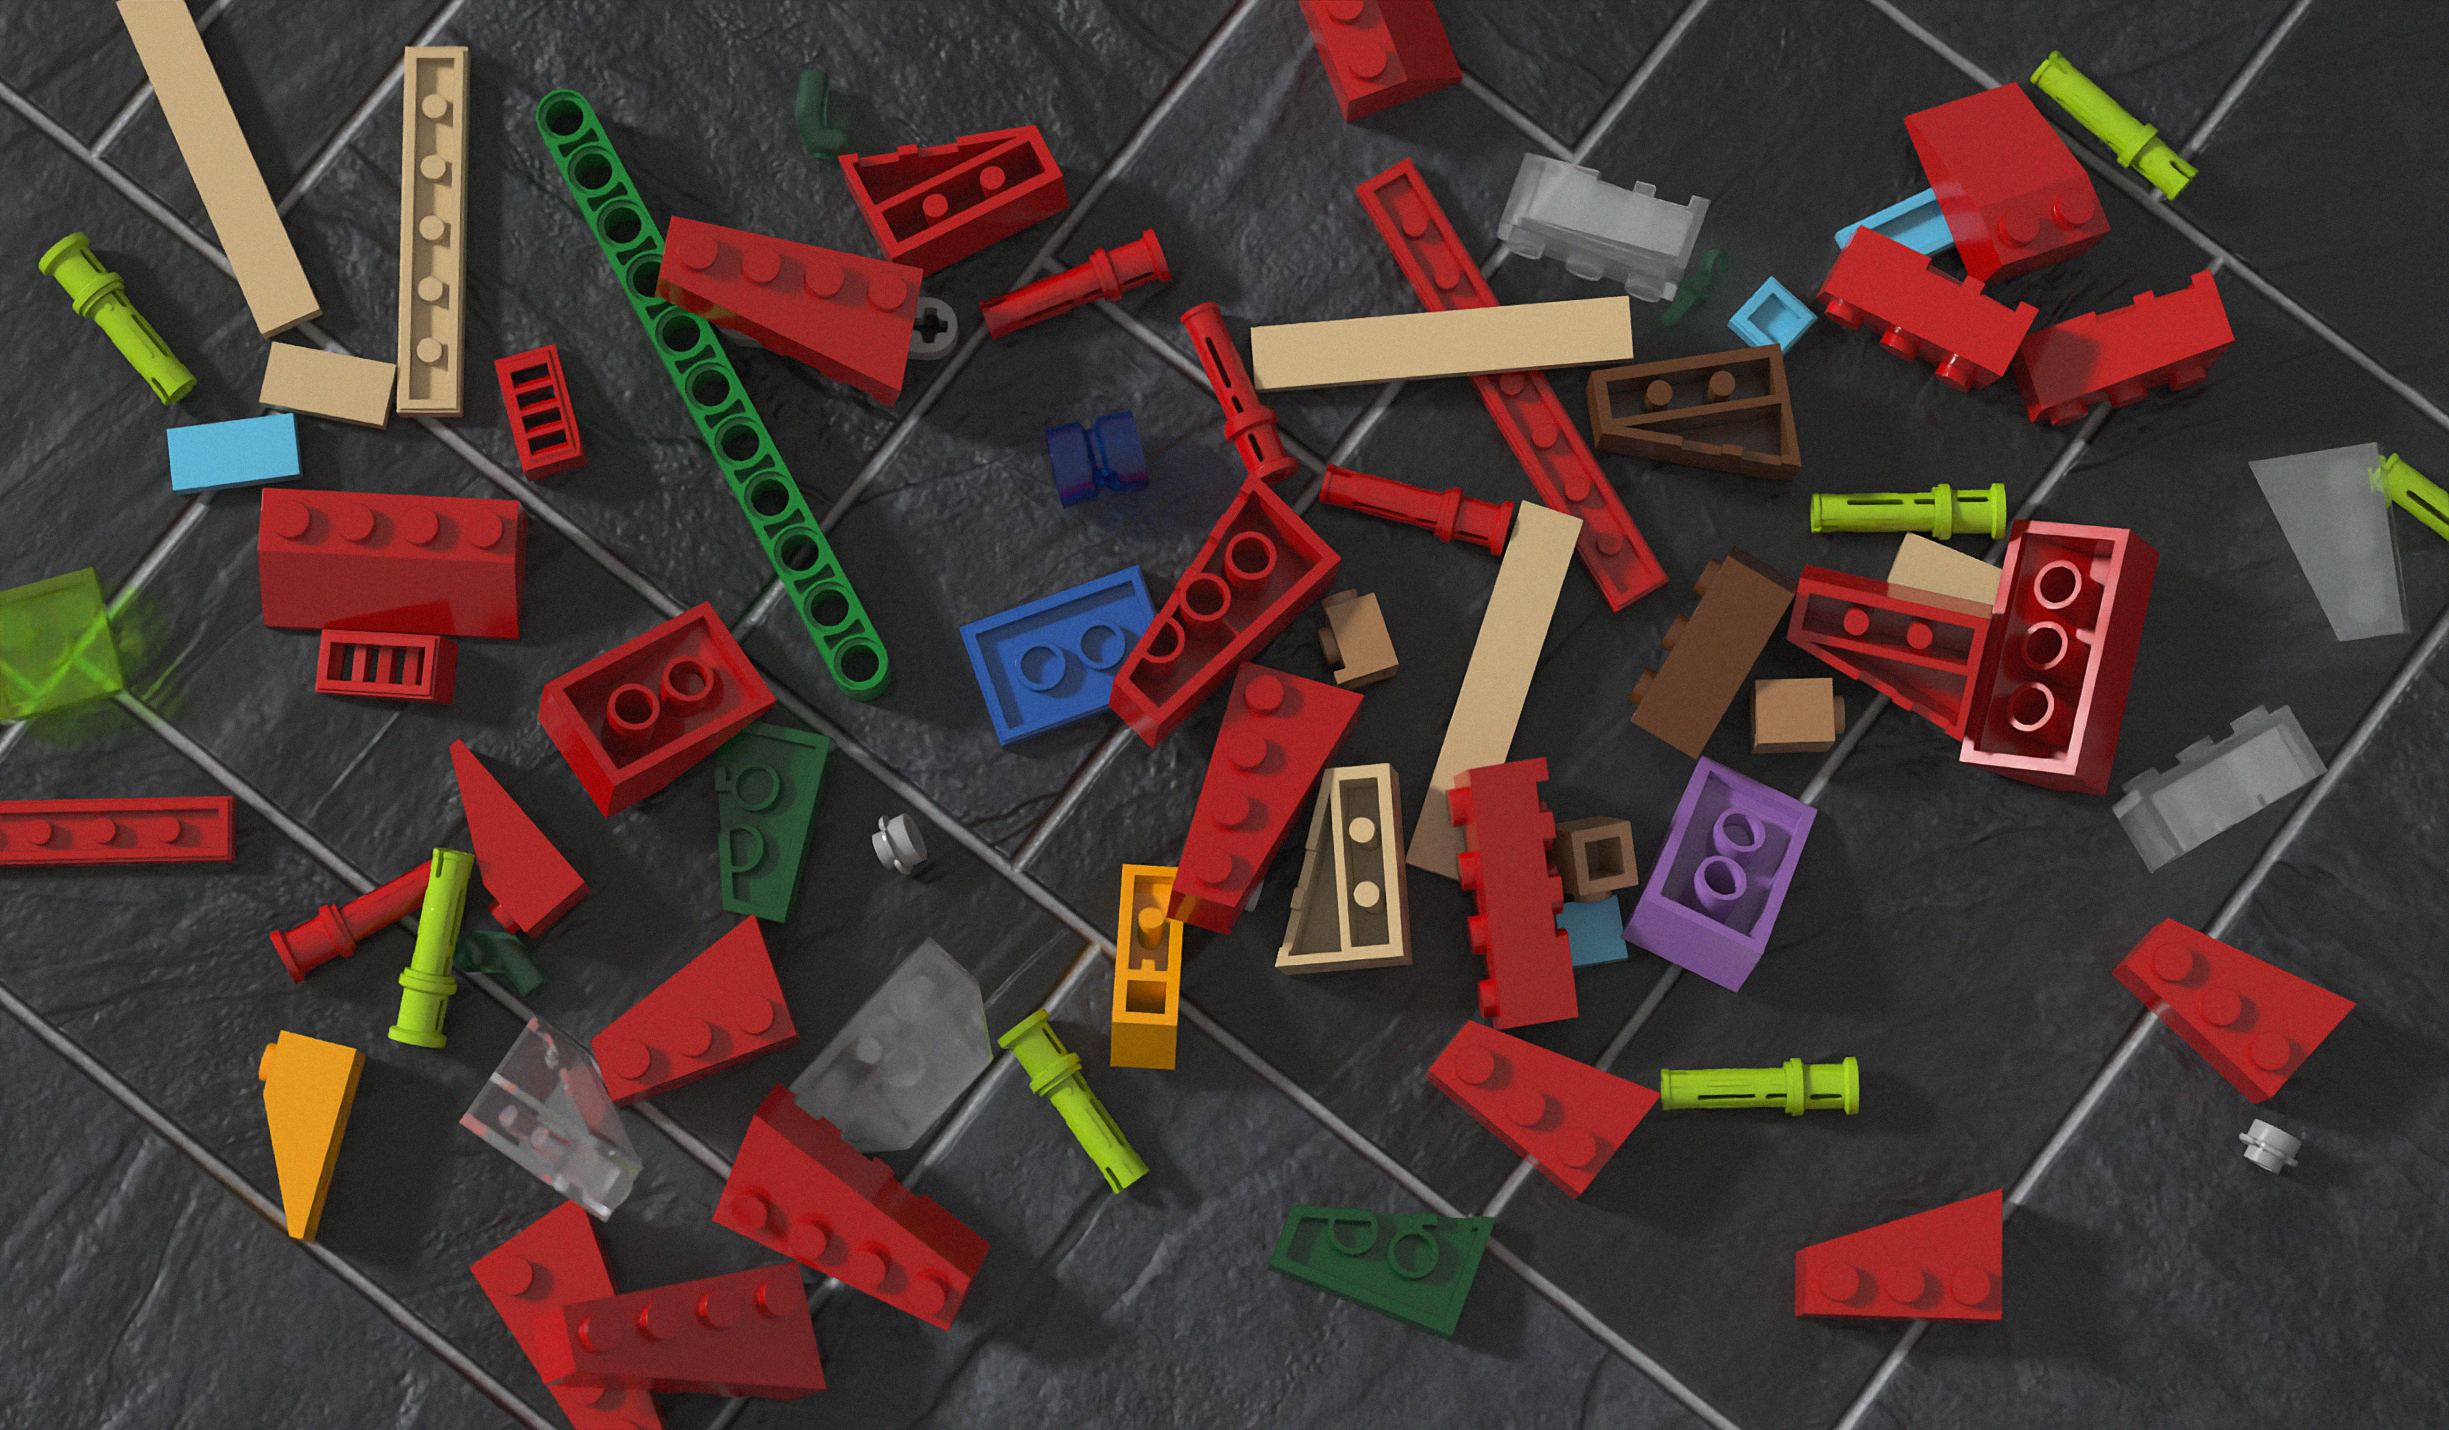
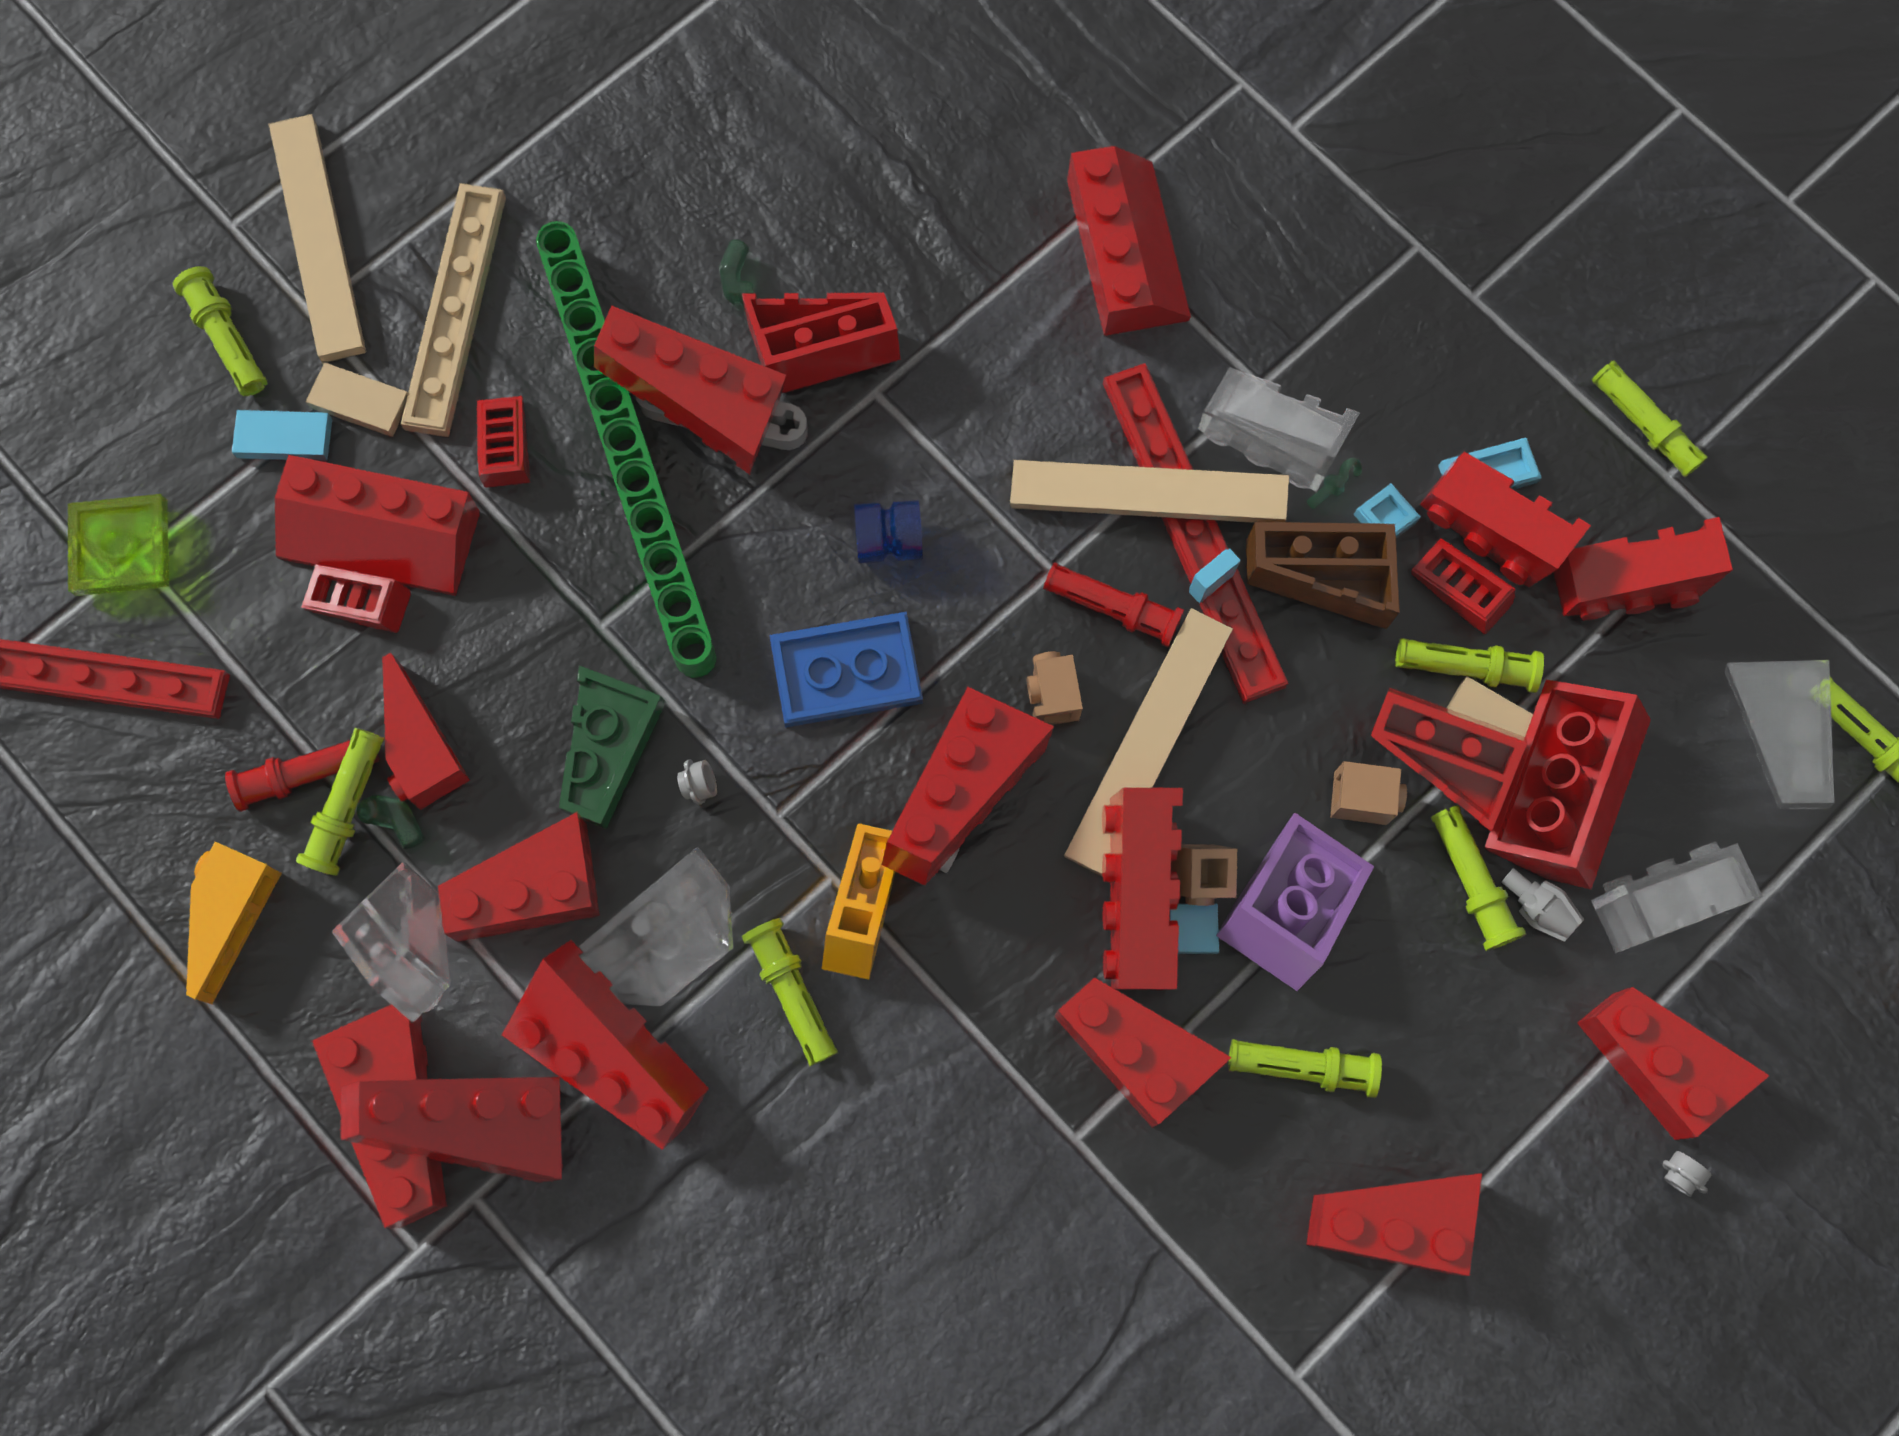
camera: 10 degrees right, 5 degrees down
red slope [537,601,777,819] -> none
red pin [978,228,1172,340] -> none
red wedge [1109,471,1342,749] -> none
red pin [1180,301,1300,487] -> none
dark green wing [1267,1205,1496,1341] -> none
tan wedge [1275,763,1413,975] -> none
reddish brown wedge [1628,546,1798,760] -> none
red slope [1904,82,2111,286] -> none
none -> medium azure tile [1189,549,1241,604]
none -> red slope [1412,538,1515,634]
none -> lime pin [1431,805,1526,951]
none -> light grey piece [1501,868,1584,942]

